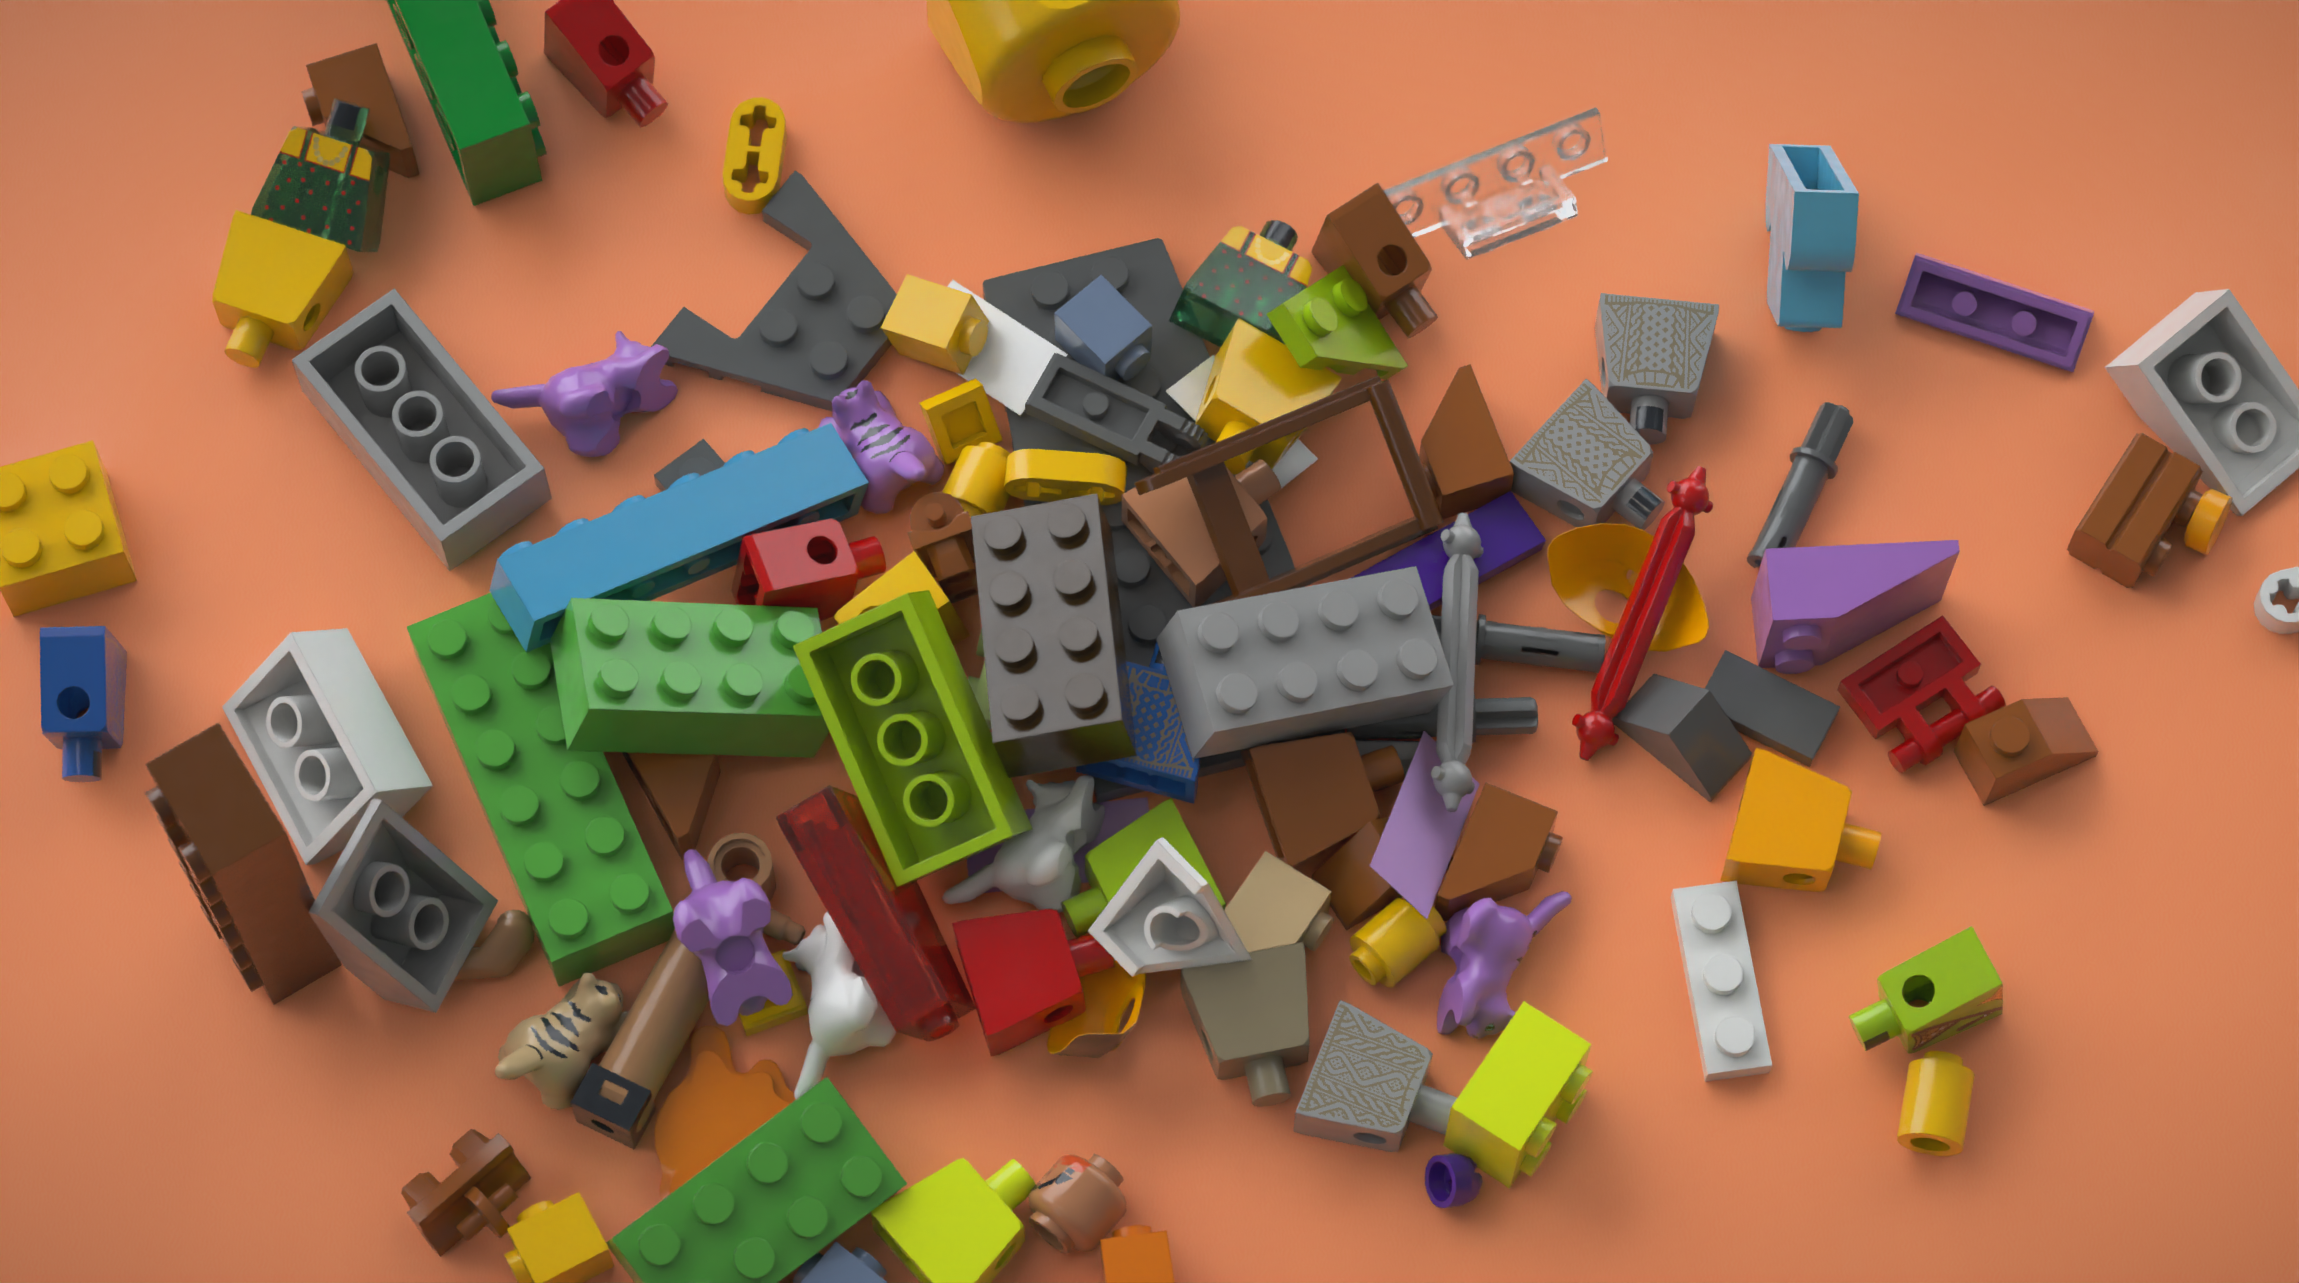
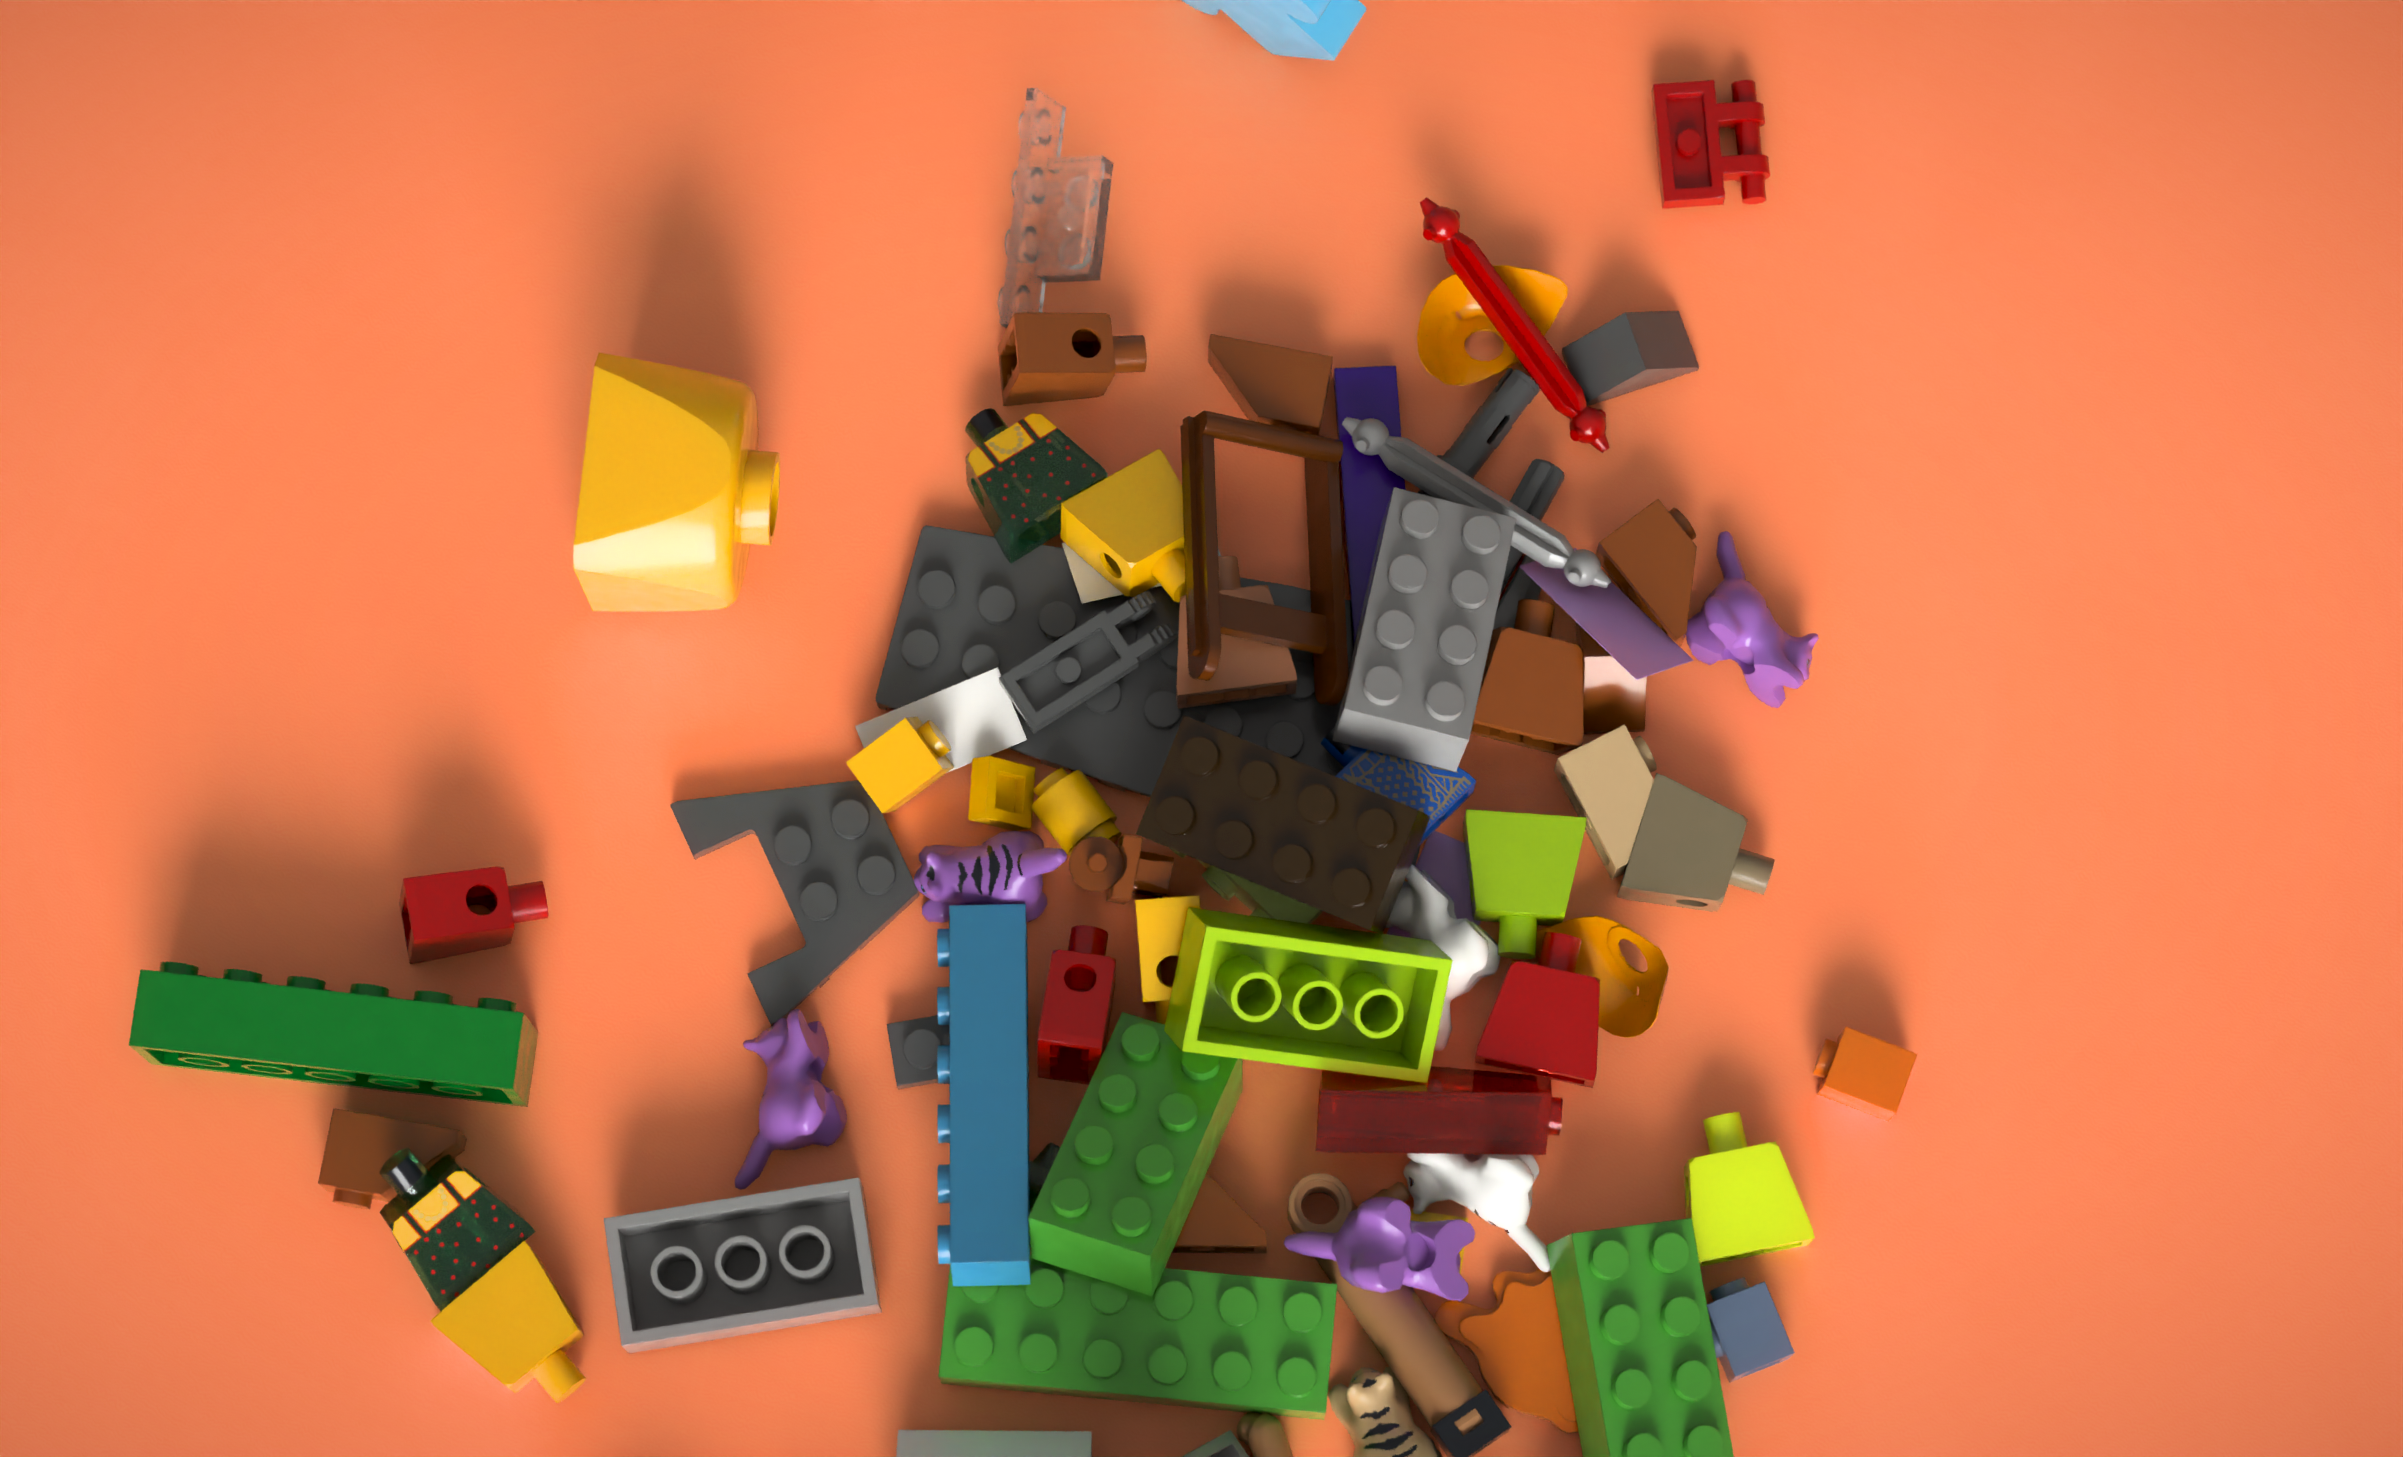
camera: 60 degrees left, 10 degrees up
yellow beam [722,97,787,215] -> none
yellow beam [1004,449,1127,505] -> none
nougat head [1028,1154,1126,1254] -> none
sand blue brick [1054,275,1152,381] -> none
white slope [1088,838,1252,977] -> none
lime wing [1266,265,1408,380] -> none
light grey torso [1293,1000,1458,1152] -> none
yellow brick [1349,898,1447,988] -> none
dark purple hinge [1425,1153,1483,1208] -> none
neon yellow brick [1443,1001,1593,1188] -> none
light grey torso [1509,379,1665,530] -> none
light grey torso [1595,293,1719,444] -> none
white plate [1670,881,1772,1082] -> none
dark grey tile [1705,650,1840,767] -> none
light orange torso [1720,748,1882,892] -> none
dark grey axle [1746,402,1853,568] -> none
medium lavender slope [1751,540,1960,674] -> none
lime torso [1848,926,2003,1054] -> none
yellow brick [1897,1051,1975,1156] -> none
dark orange slope [1954,697,2099,806] -> none

